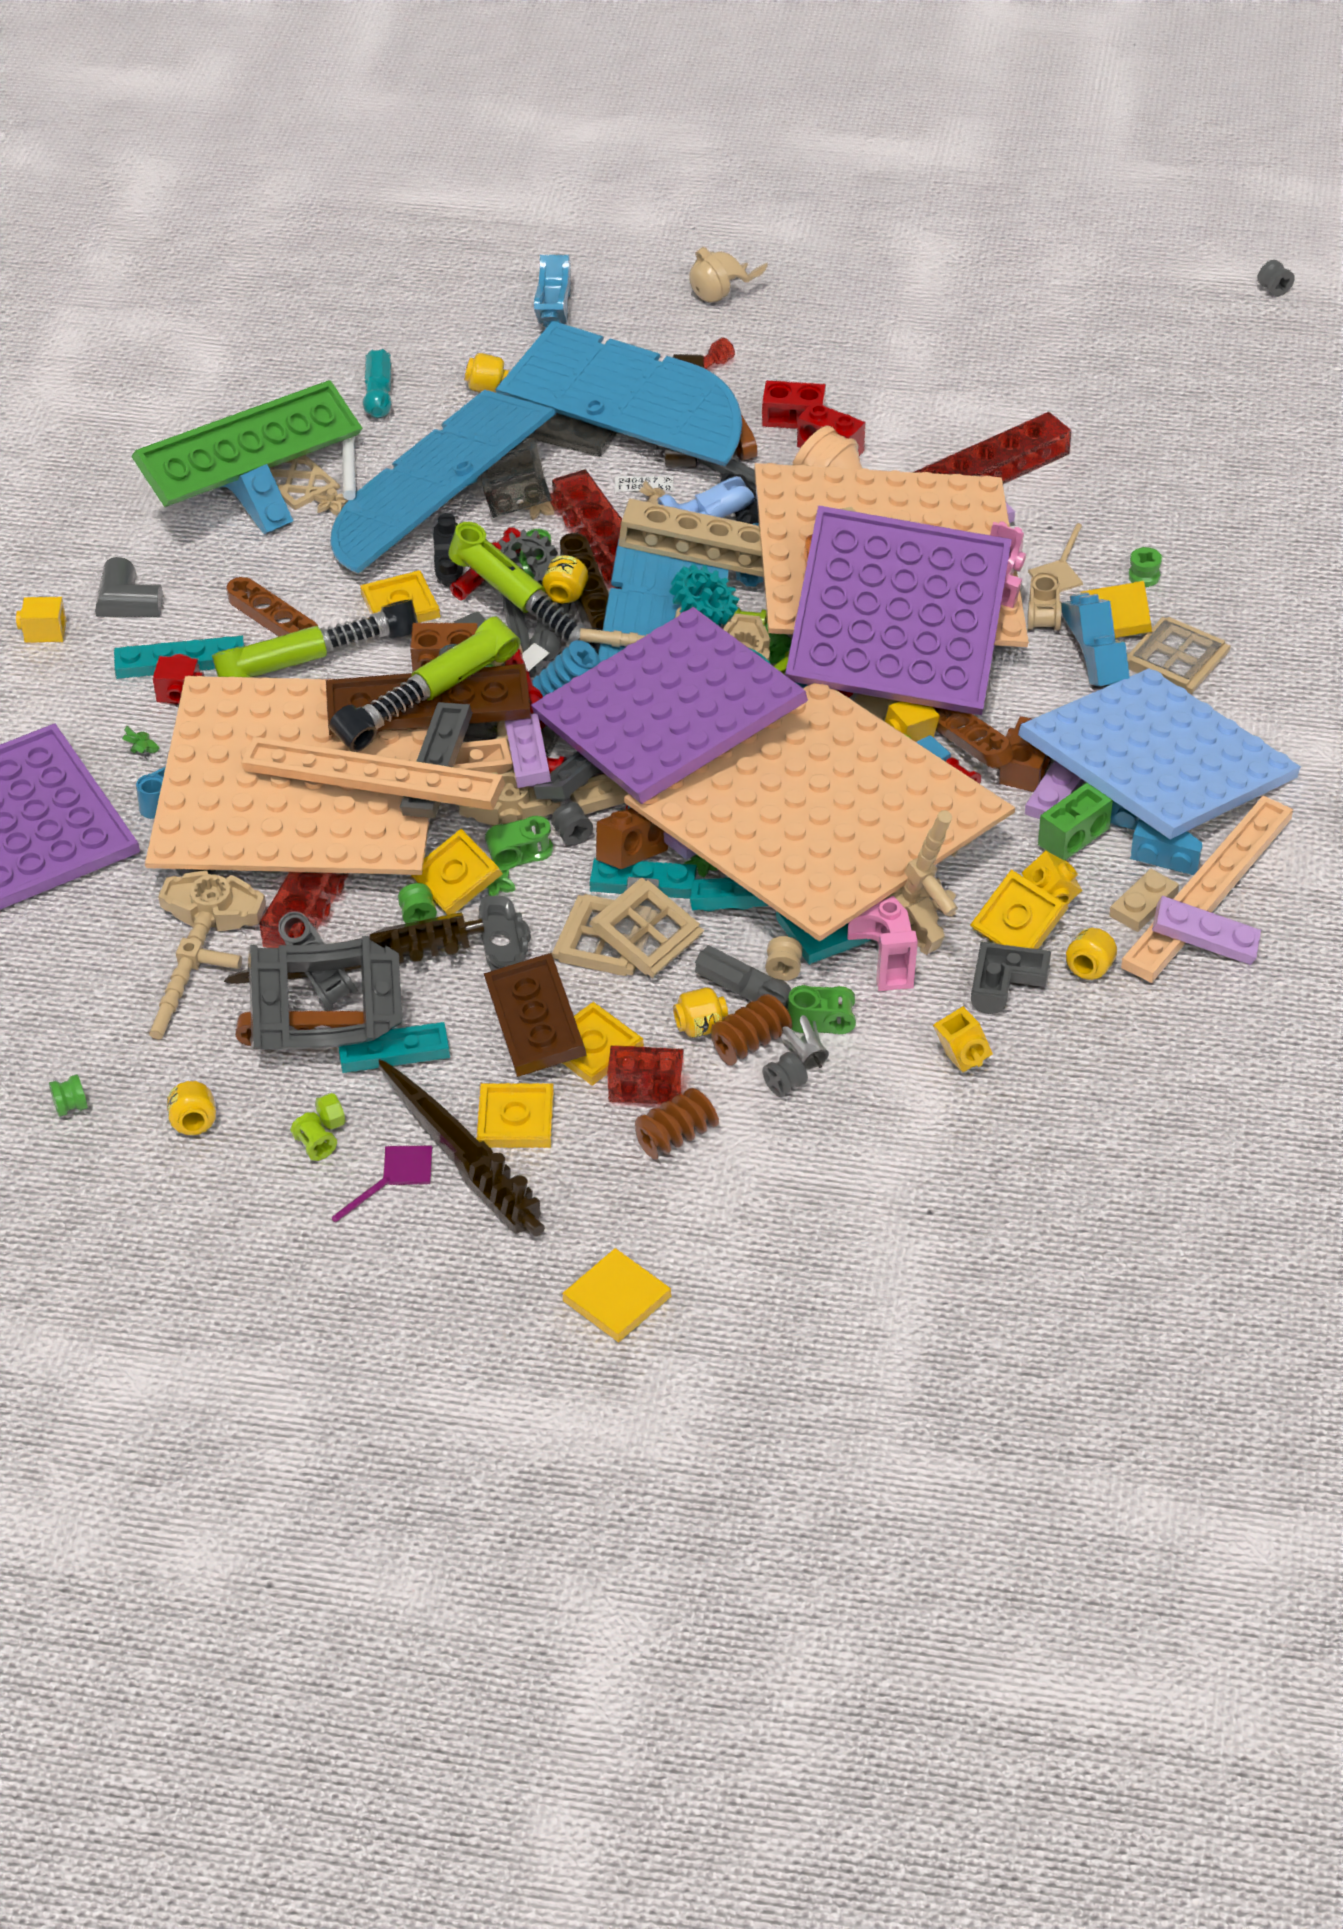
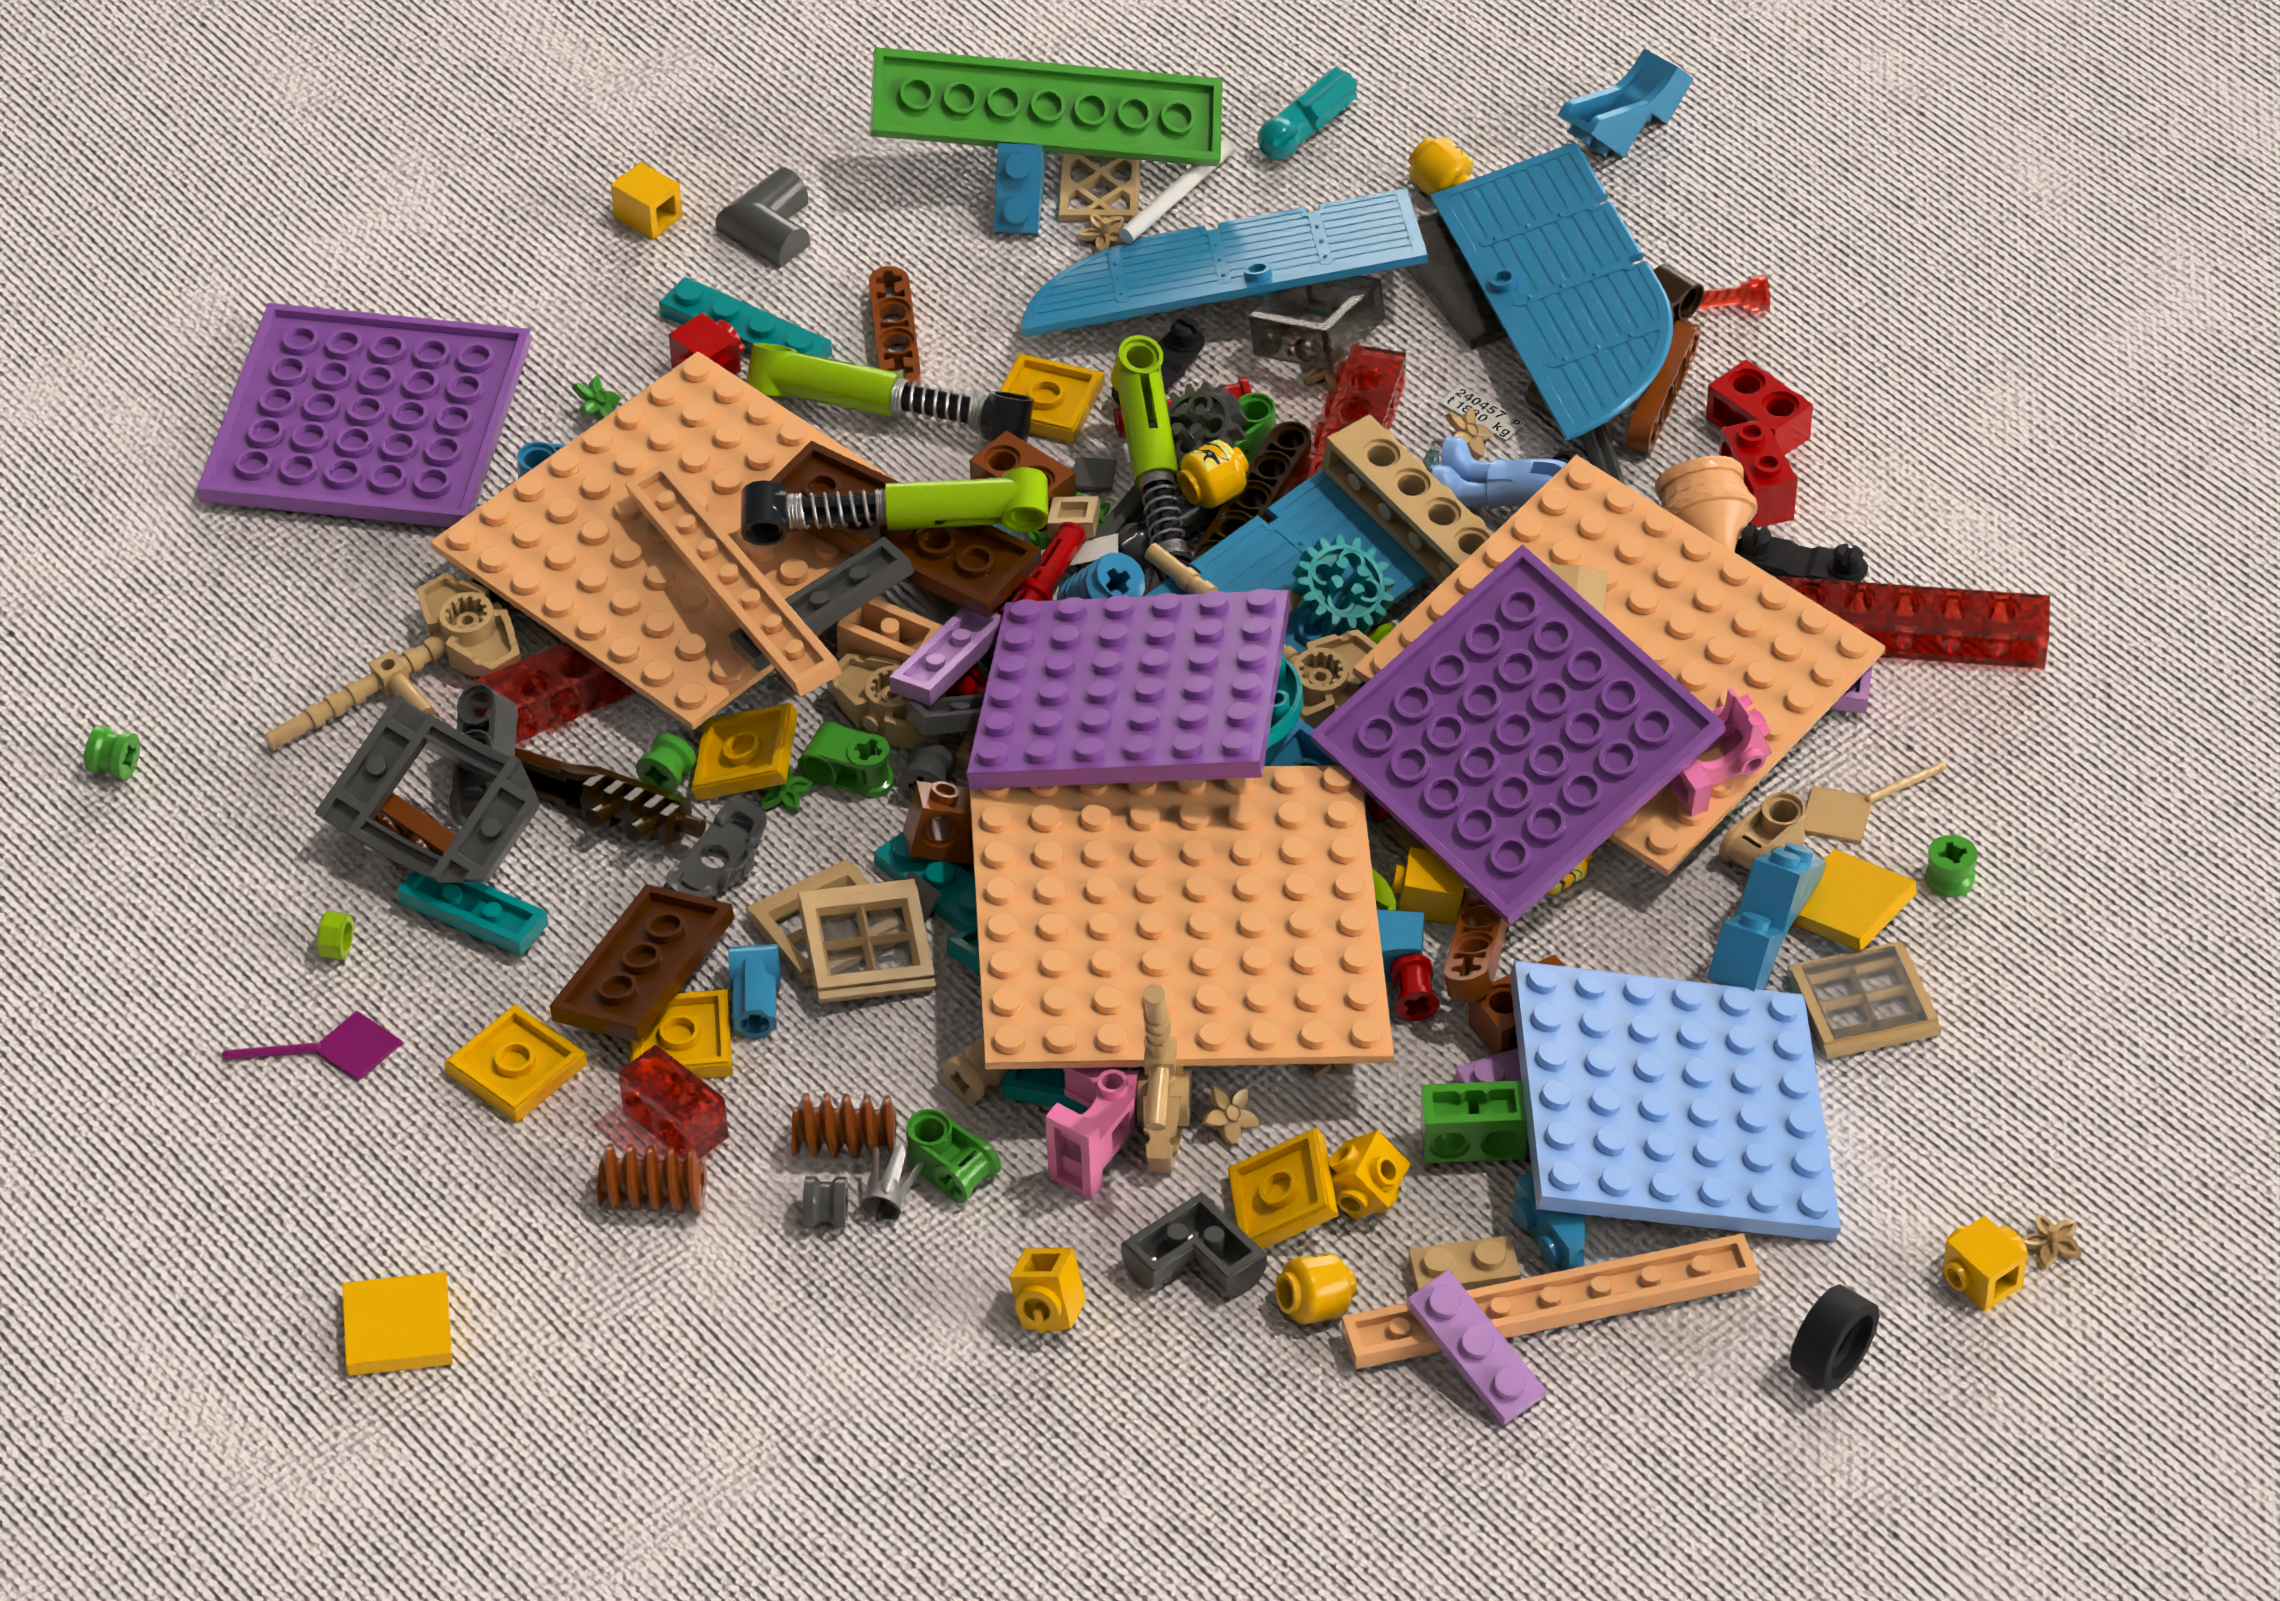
camera: 40 degrees right, 0 degrees up
yellow head [167,1081,216,1135] -> none
lime bush [290,1112,337,1161] -> none
dark brown piece [379,1059,545,1237] -> none
yellow head [673,987,728,1038] -> none
tan hair [689,247,768,302] -> none
dark grey piece [694,945,791,1009] -> none
none -> dark azure piece [728,944,781,1038]
none -> black piece [1735,525,1868,590]

